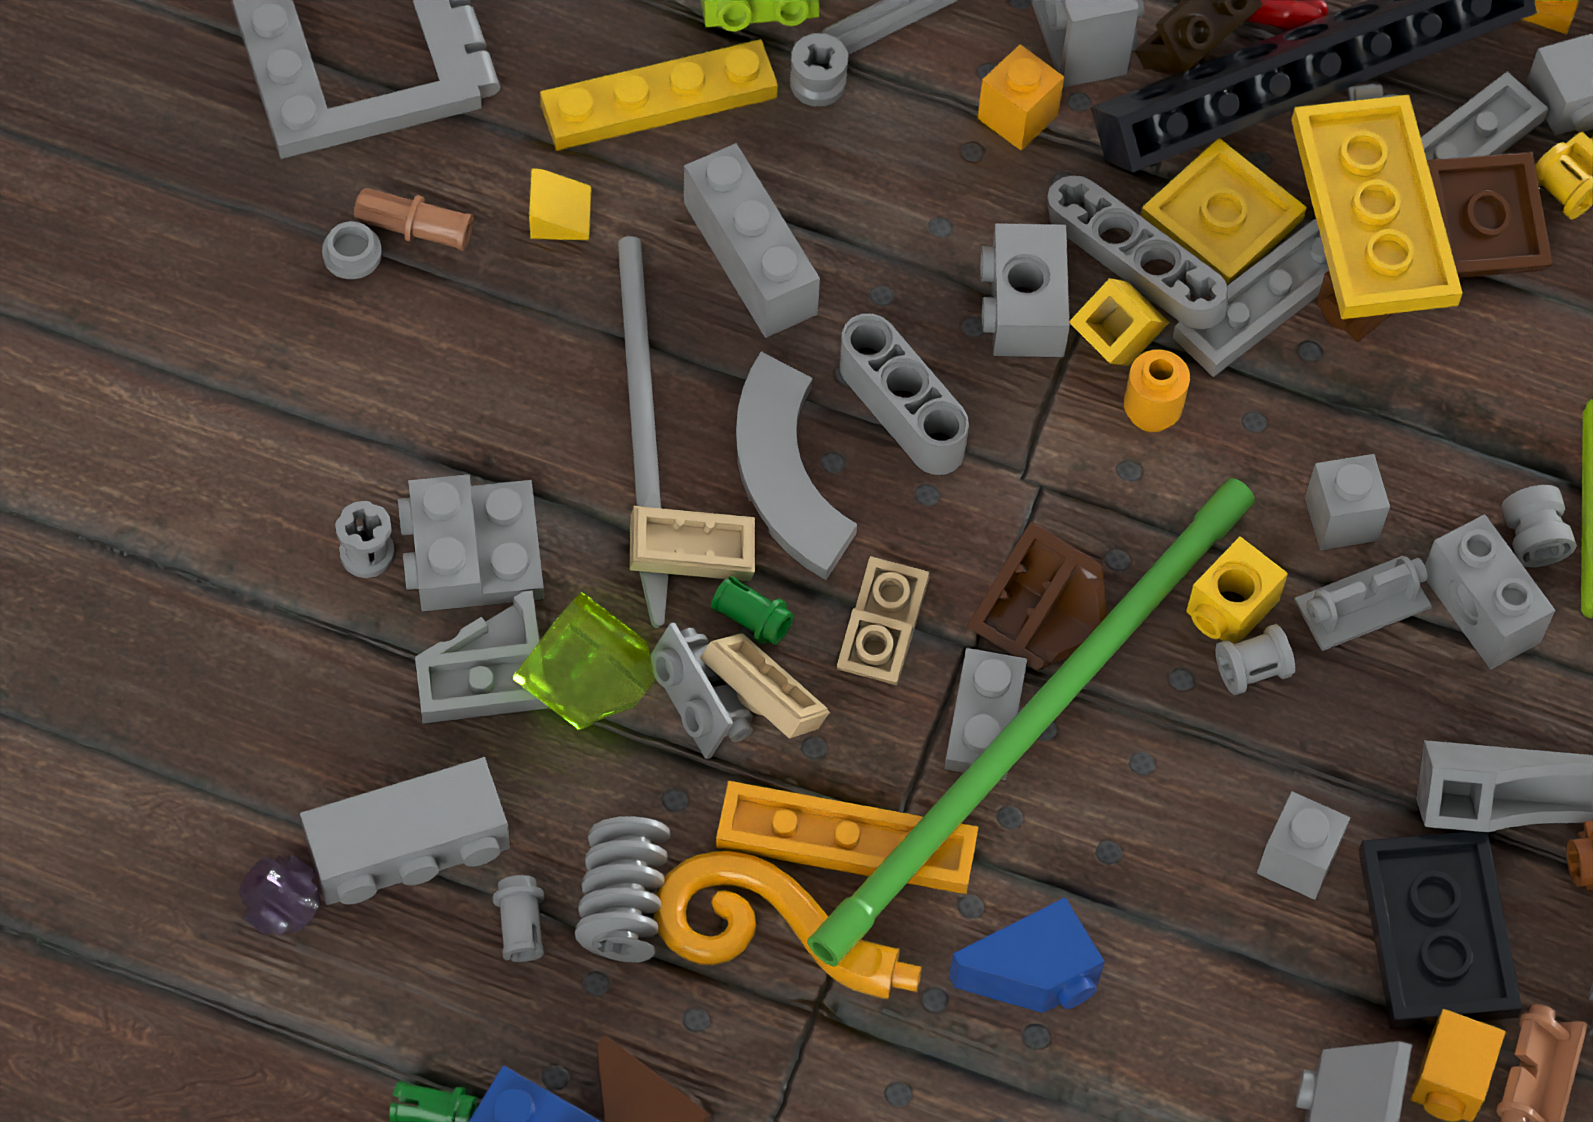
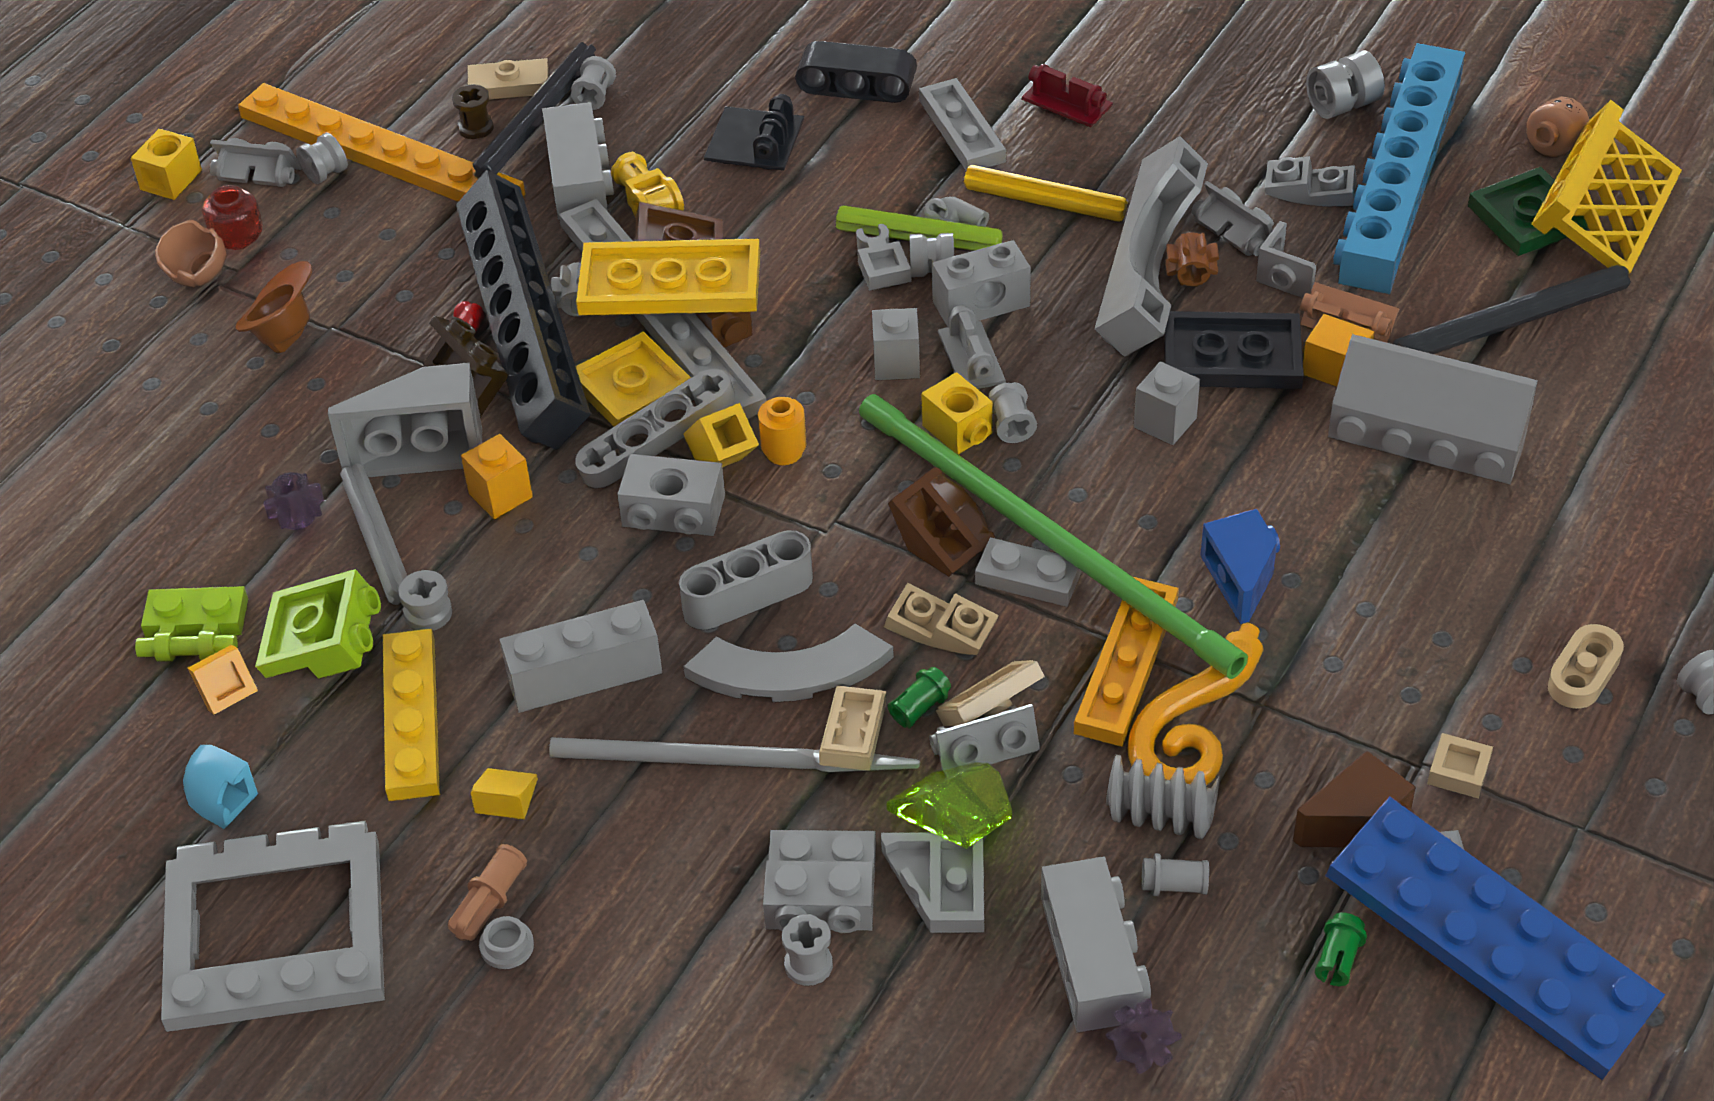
camera: 75 degrees left, 15 degrees down
none -> light grey plate [856,224,911,291]

